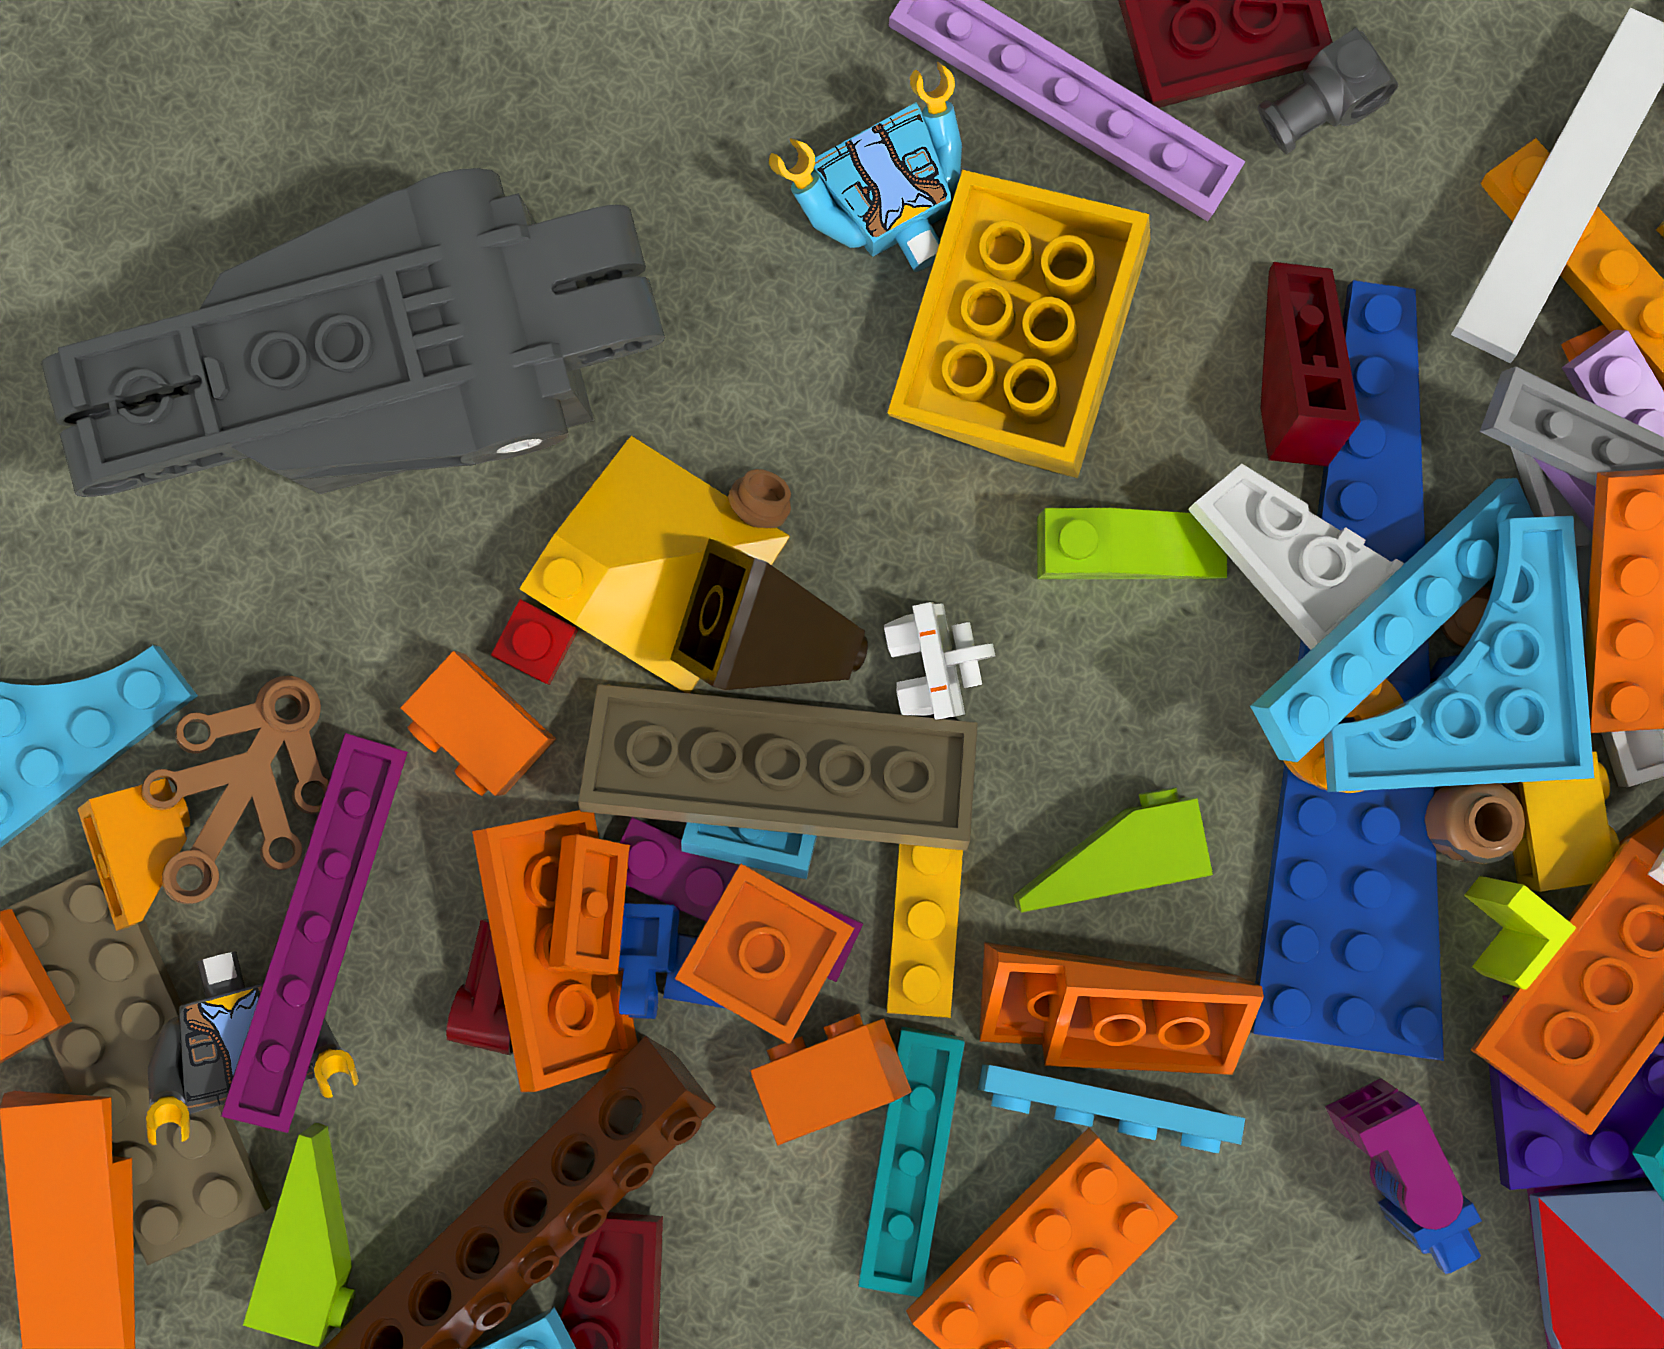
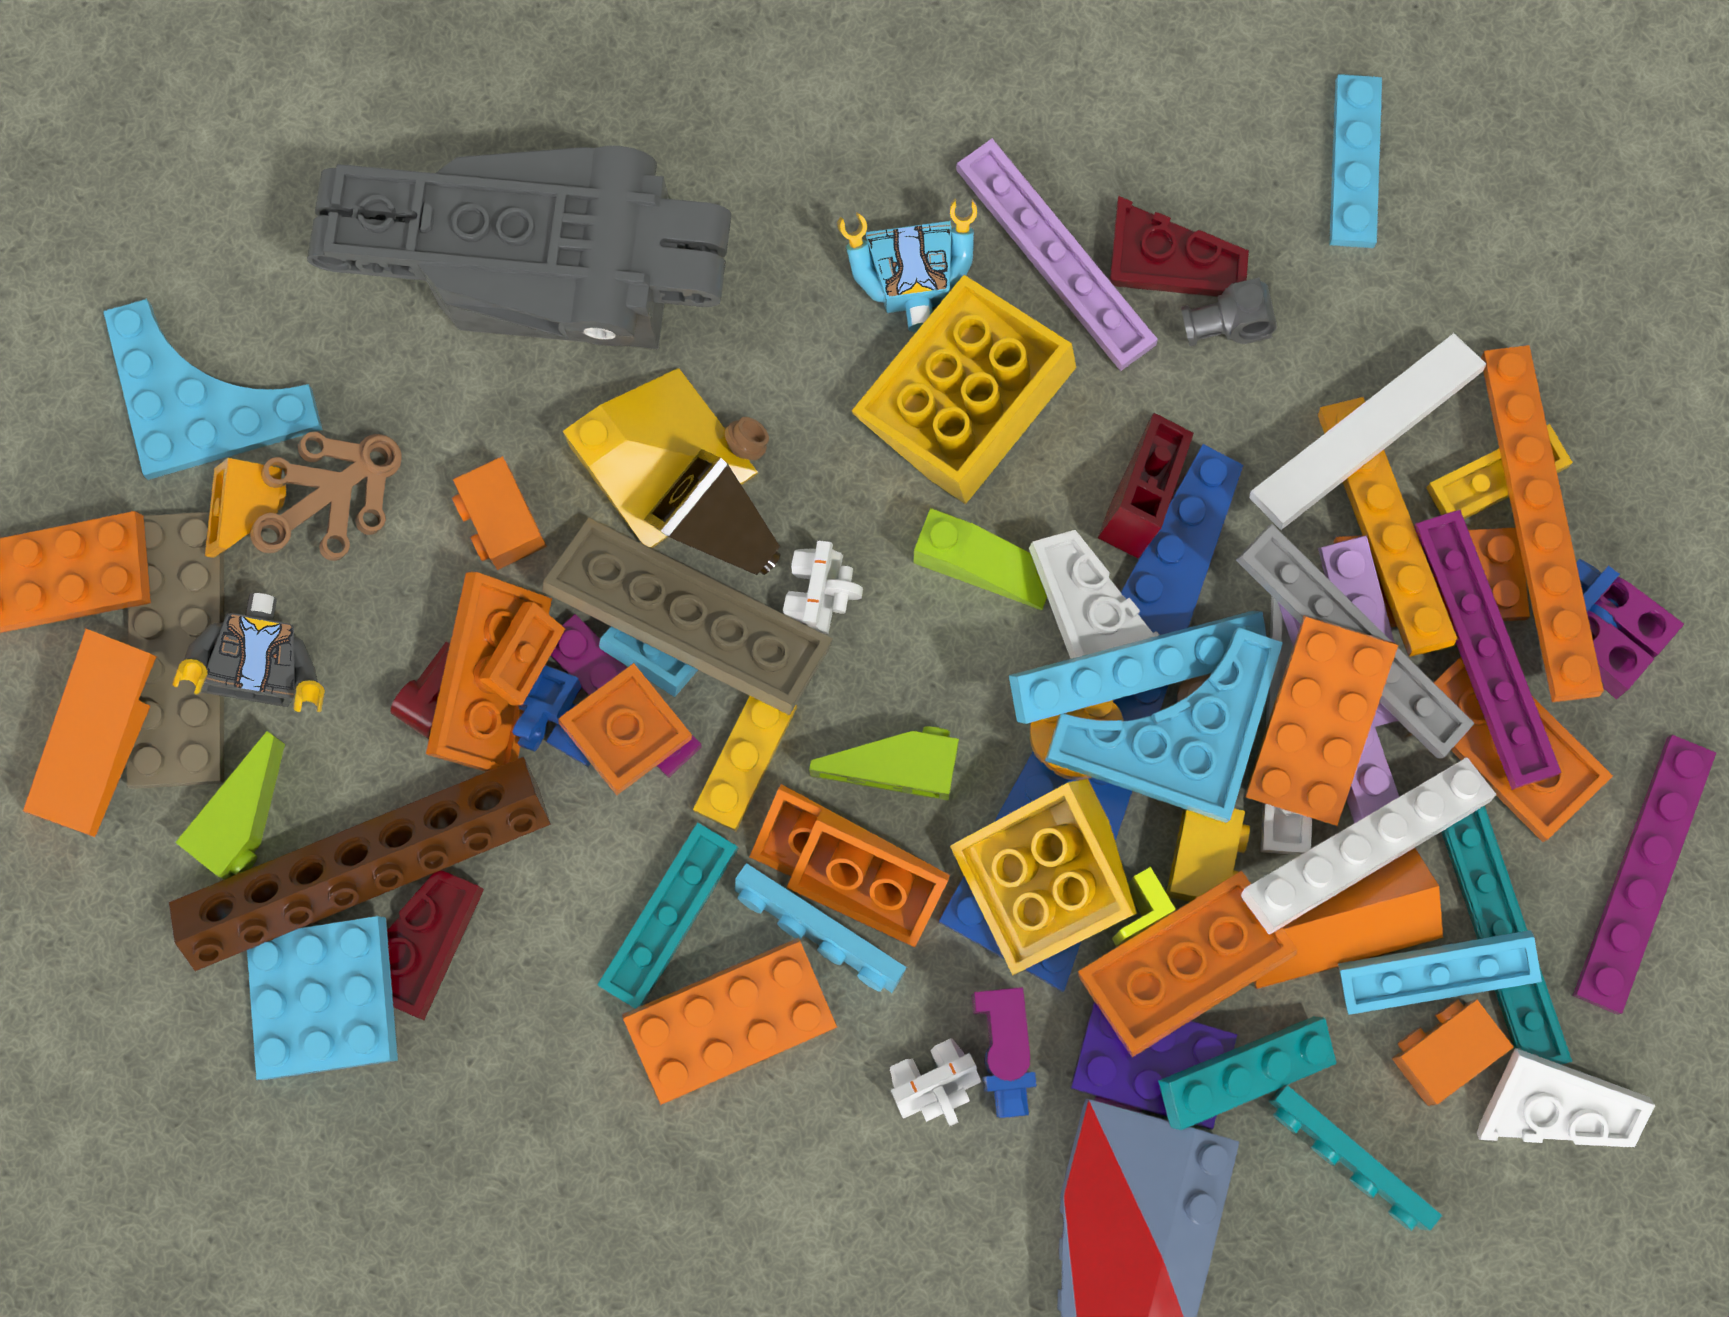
camera: 25 degrees right, 10 degrees down
magenta plate [220,733,408,1133] -> none
red plate [491,599,579,685] -> none
orange brick [750,1013,912,1146] -> none
medium nougat head [1425,783,1525,864] -> none
none -> white hips [890,1039,981,1126]
none -> yellow slope [950,778,1136,975]

